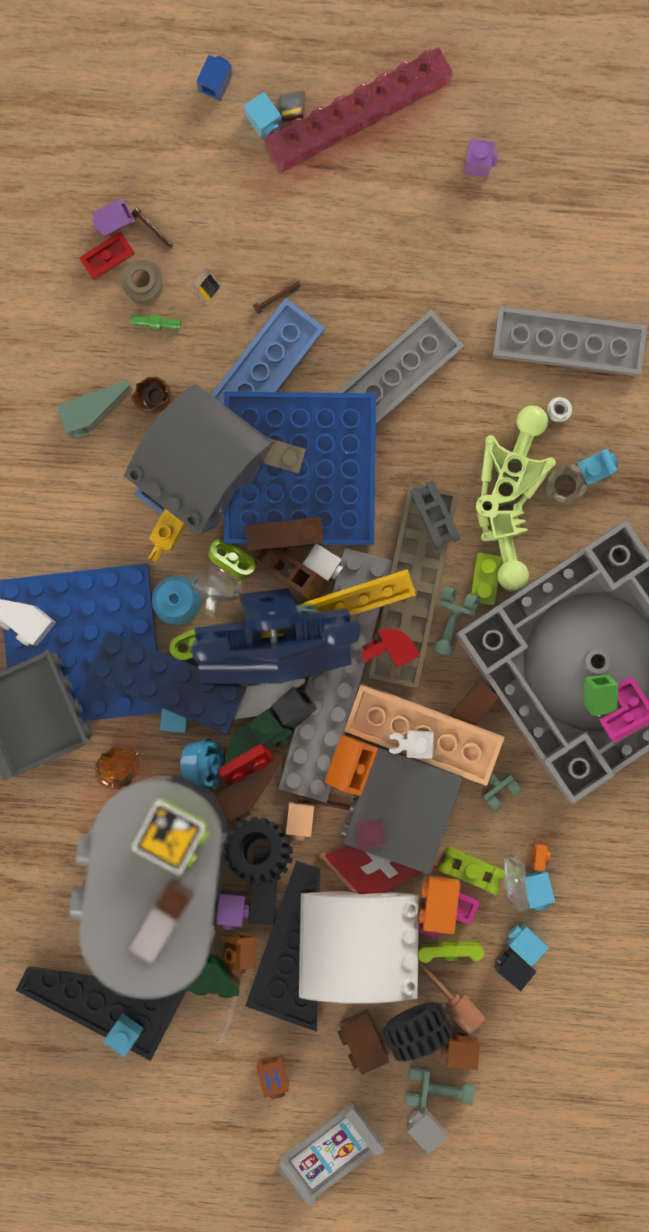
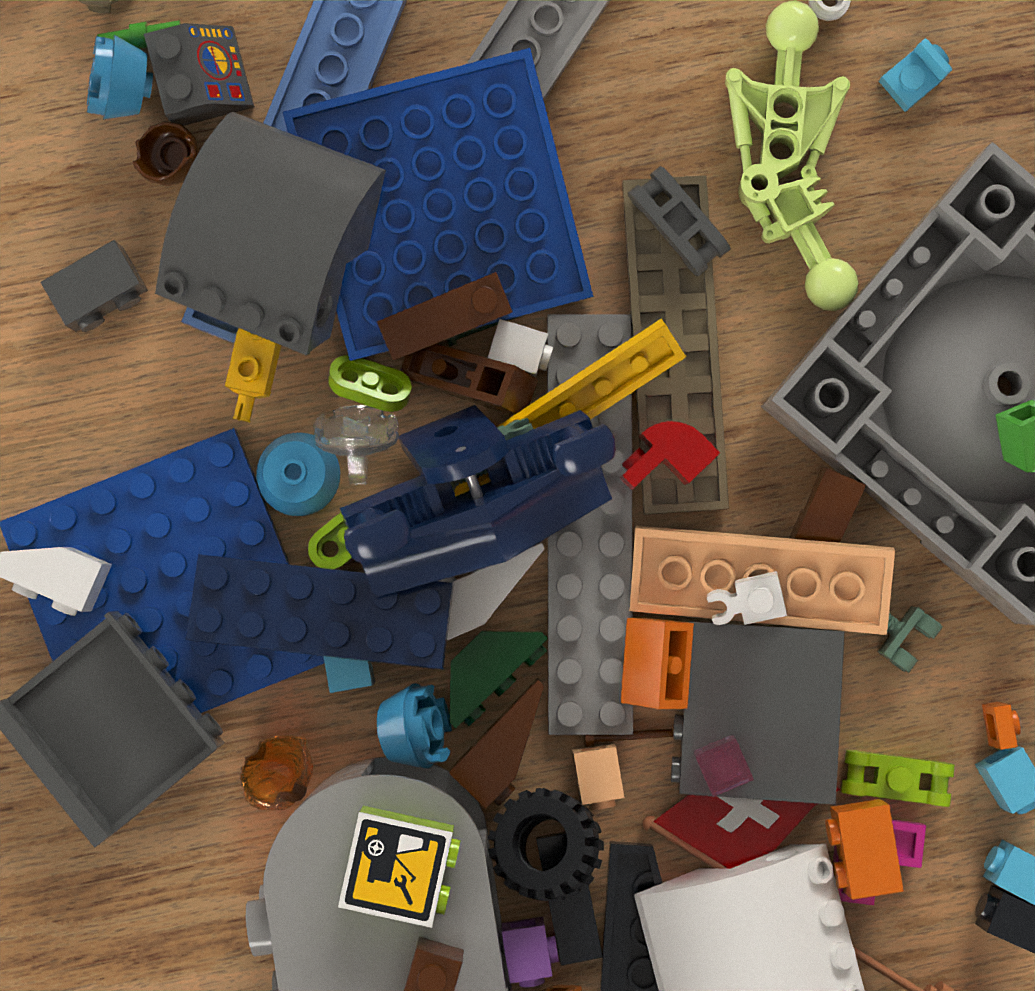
camera: 25 degrees left, 0 degrees up
sand green slope [57,380,133,439] -> none
red plate [218,744,274,785] -> none
dark green plate [247,709,283,745] -> none
dark tan plate [263,438,306,474] -> none
black brick [271,687,318,728] -> none
lime plate [418,941,484,963] -> none
sand green bar [433,586,480,657] -> none
lime plate [470,553,502,606] -> none
clear plate [504,854,528,912] -> none
dark tan piece [544,464,587,506] -> none
none -> dark grey brick [40,240,148,332]
none -> dark azure cone [87,35,153,120]
none -> dark grey slope [144,23,254,126]

